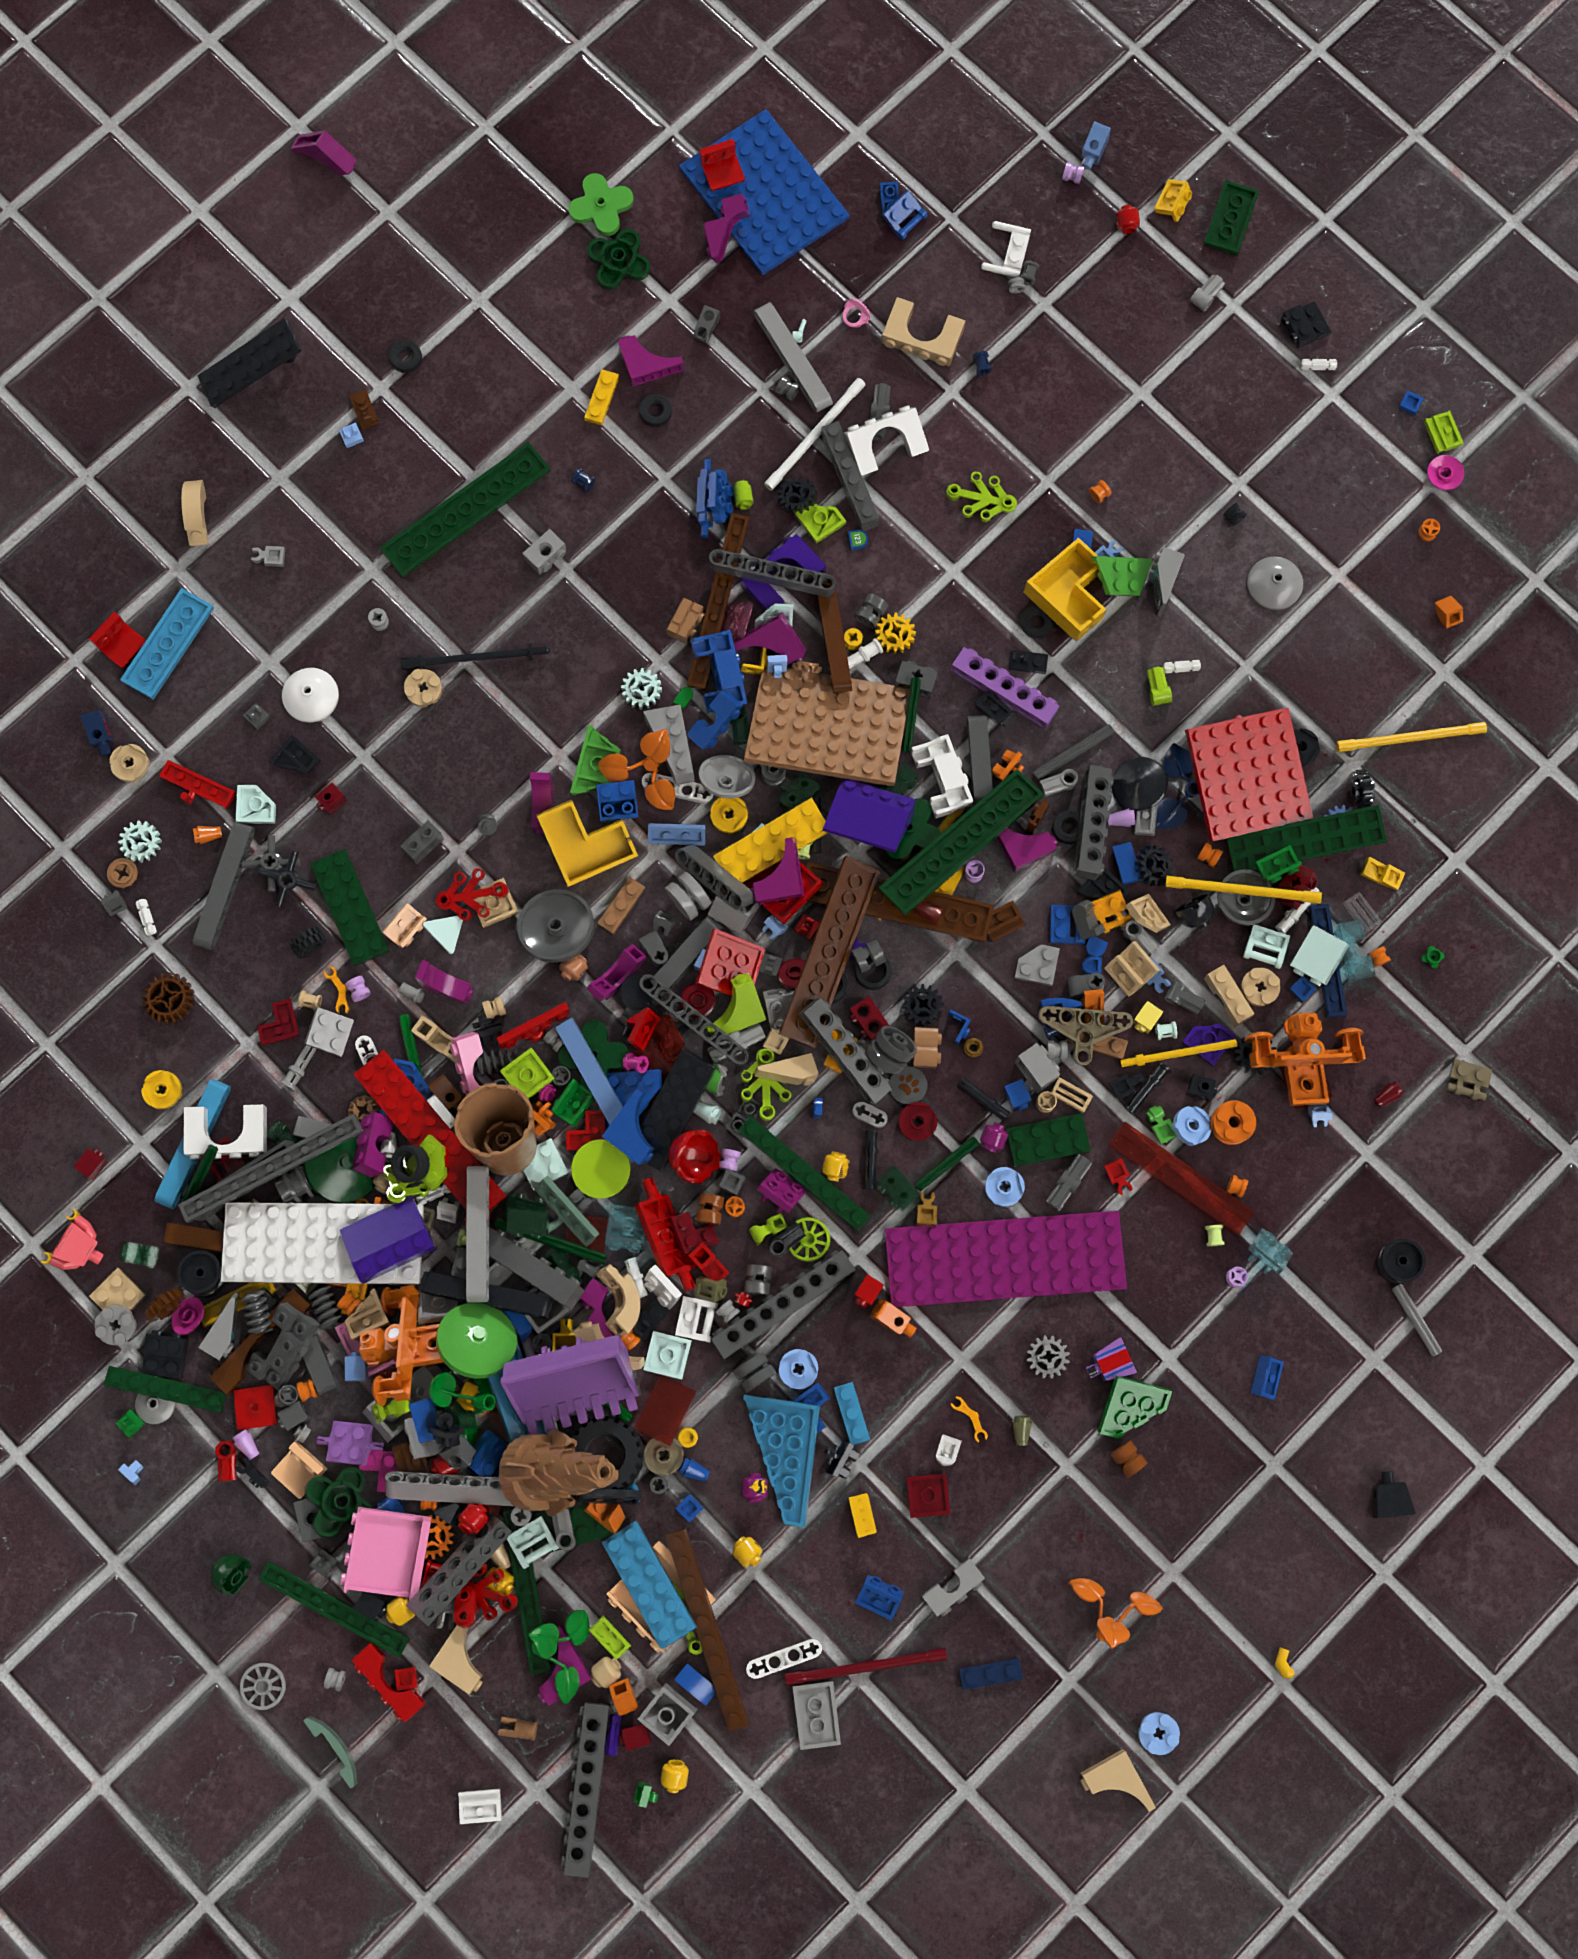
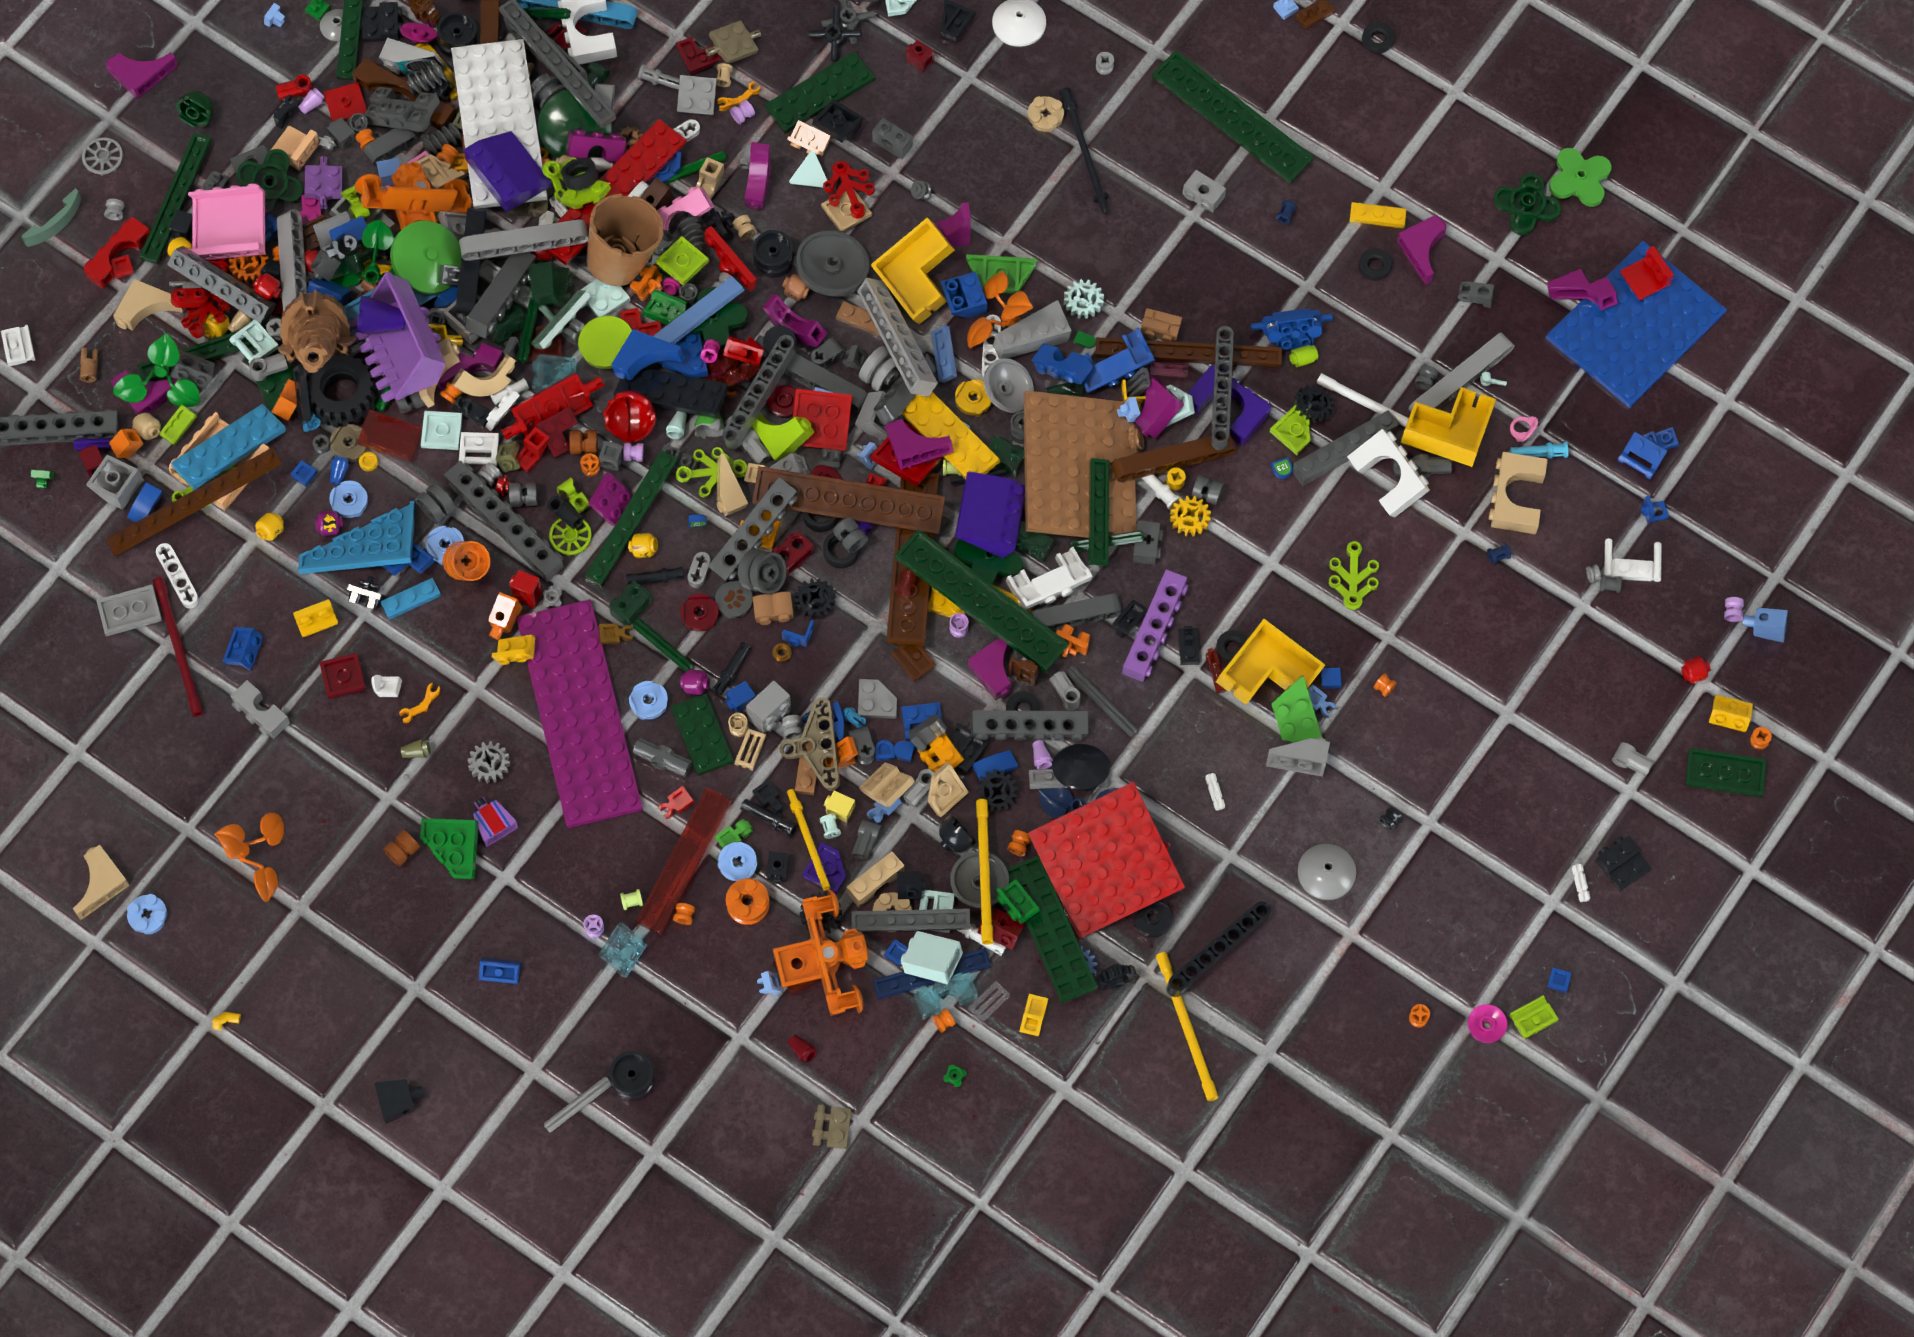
camera: 80 degrees right, 10 degrees down
black tyre [289,926,327,959] -> none
yellow head [661,1759,689,1793] -> none
dark blue plate [959,1658,1023,1690] -> none
lime piece [1147,667,1172,706] -> none
orange brick [1435,596,1463,629] -> none
none -> magenta arch [105,52,178,99]
none -> dark grey brick [170,350,215,390]
none -> light blue plate [329,481,368,518]
none -> dark purple cone [357,296,407,333]
none -> dark grey tile [439,265,460,286]
none -> orange wheel [442,541,491,581]
none -> yellow bracket [492,635,535,665]
none -> light grey plate [543,589,562,608]
none -> dark tan plate [705,20,761,64]
none -> black wheel [753,230,794,278]
none -> black plate [812,99,863,143]
none -> dark azure pin [842,707,866,728]
none -> dark grey plate [852,909,970,932]
none -> light grey brick [857,278,938,396]
none -> black brick [897,871,925,899]
none -> dark green tile [1088,458,1109,566]
none -> dark grey tile [1126,368,1151,397]
none -> black beam [1166,901,1271,997]
none -> clear red piece [1205,648,1227,694]
none -> yellow piece [1401,387,1496,467]
none -> medium azure pin [1510,441,1568,459]
none -> blue bracket [1641,496,1669,523]
none -> orange wheel [1750,727,1772,750]

